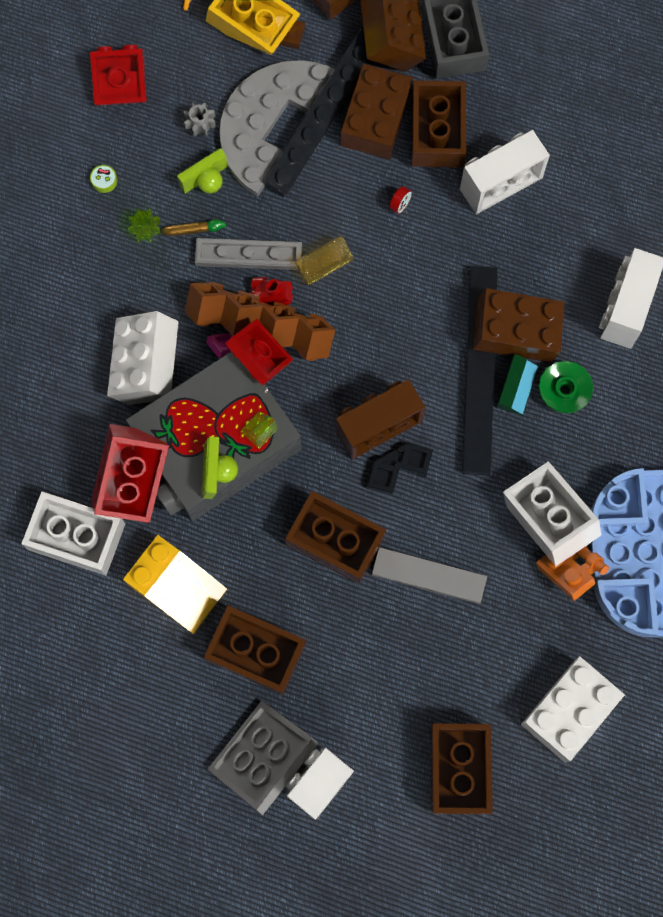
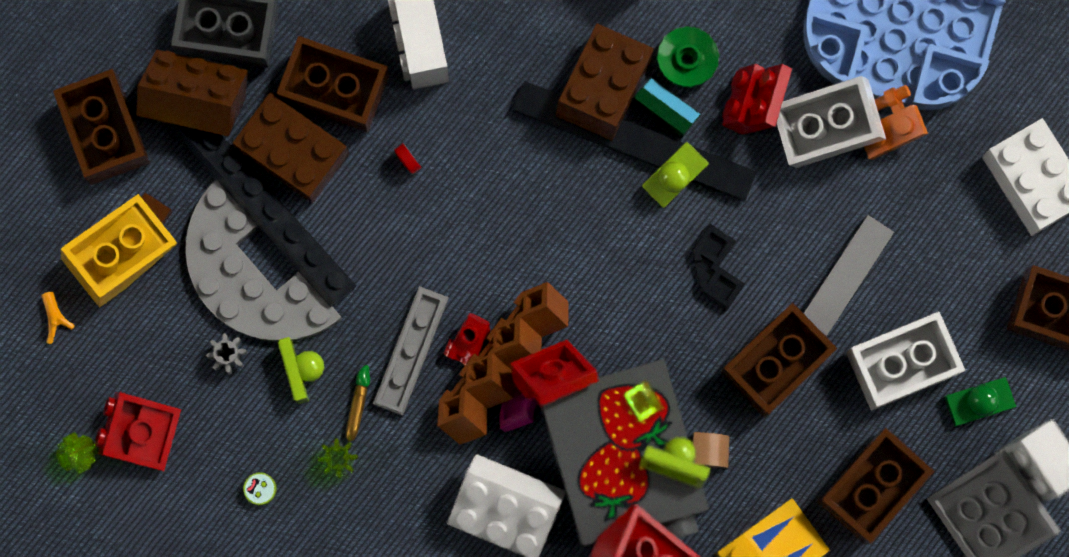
camera: 75 degrees left, 5 degrees up
clear yellow plate [294,235,354,285] -> none
reddish brown brick [336,379,426,460] -> none
none -> clear neon green gear [56,432,97,475]
none -> lime tile [642,141,709,208]
none -> medium nougat brick [691,432,730,469]
none -> red plate [722,64,792,135]
none -> white brick [846,312,965,411]
none -> green tile [944,377,1016,427]

